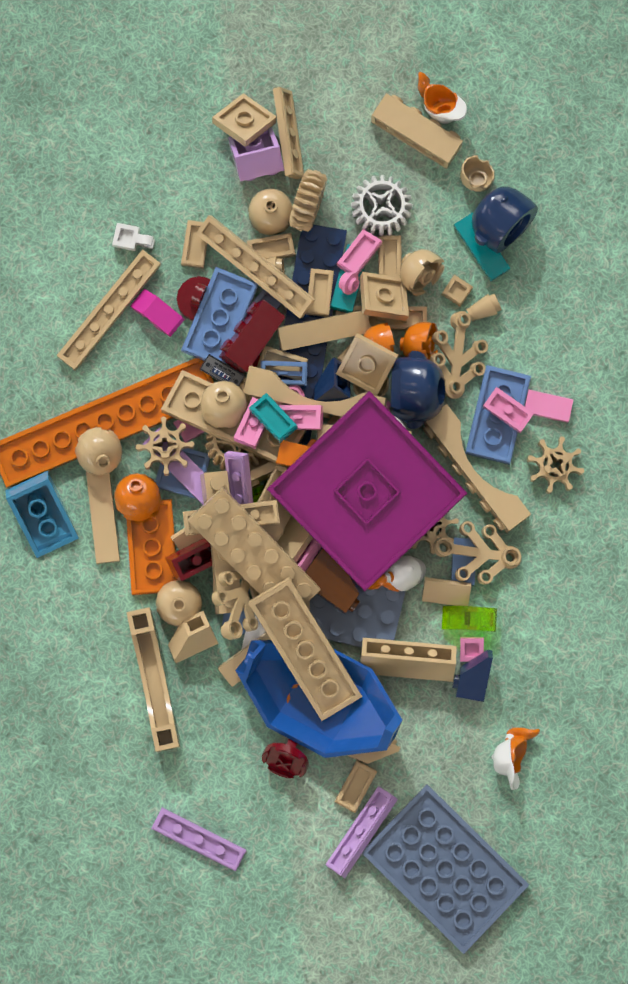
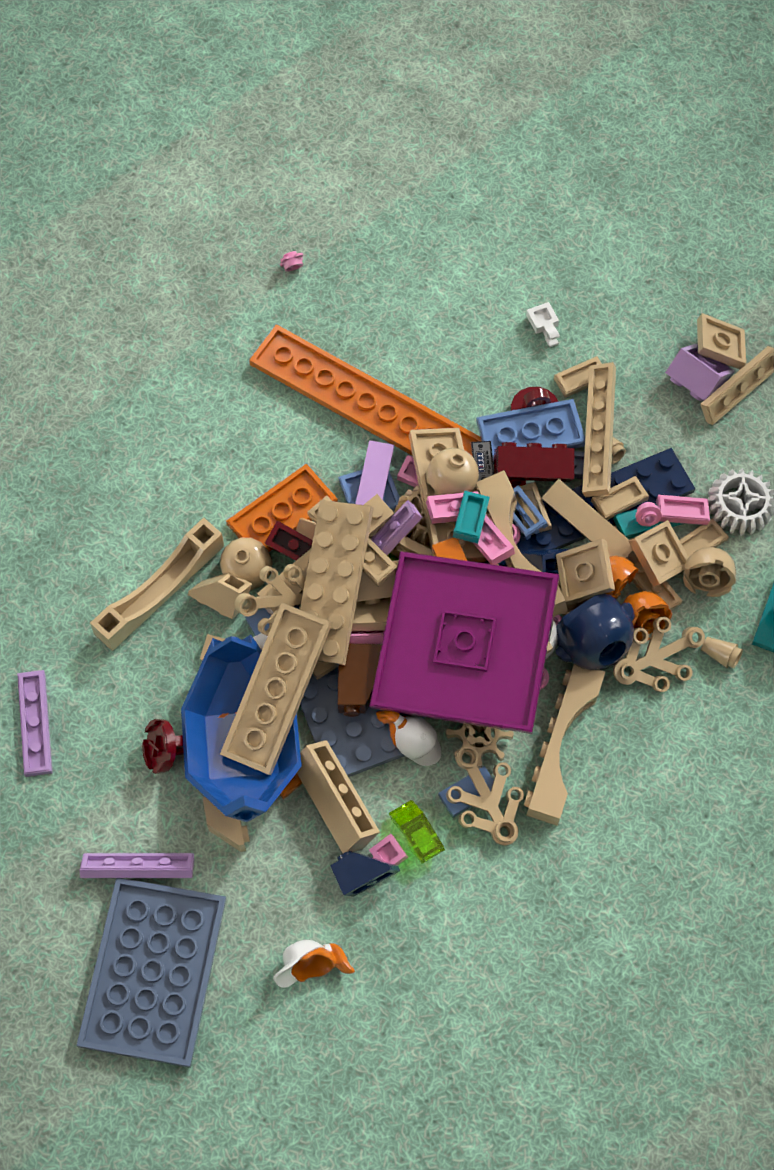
camera: 60 degrees right, 15 degrees down
dark azure slope [5,471,79,558] -> none
tan plate [57,249,161,371] -> none
tan cylinder [75,427,122,475] -> none
tan tile [86,472,120,564] -> none
orange cylinder [114,473,161,521] -> none
dark pink slope [130,289,185,337] -> none
tan gear [136,417,195,476] -> none
tan tile [246,233,295,259] -> none
tan cylinder [248,189,293,235] -> none
tan gear [289,169,327,232] -> none
tan tile [334,760,377,813] -> none
tan tile [422,577,471,607] -> none
tan tile [441,275,473,307] -> none
medium blue tile [465,365,531,465] -> none
bright pink plate [483,387,534,433] -> none
bright pink tile [525,389,573,423] -> none
tan gear [527,437,584,494] -> none

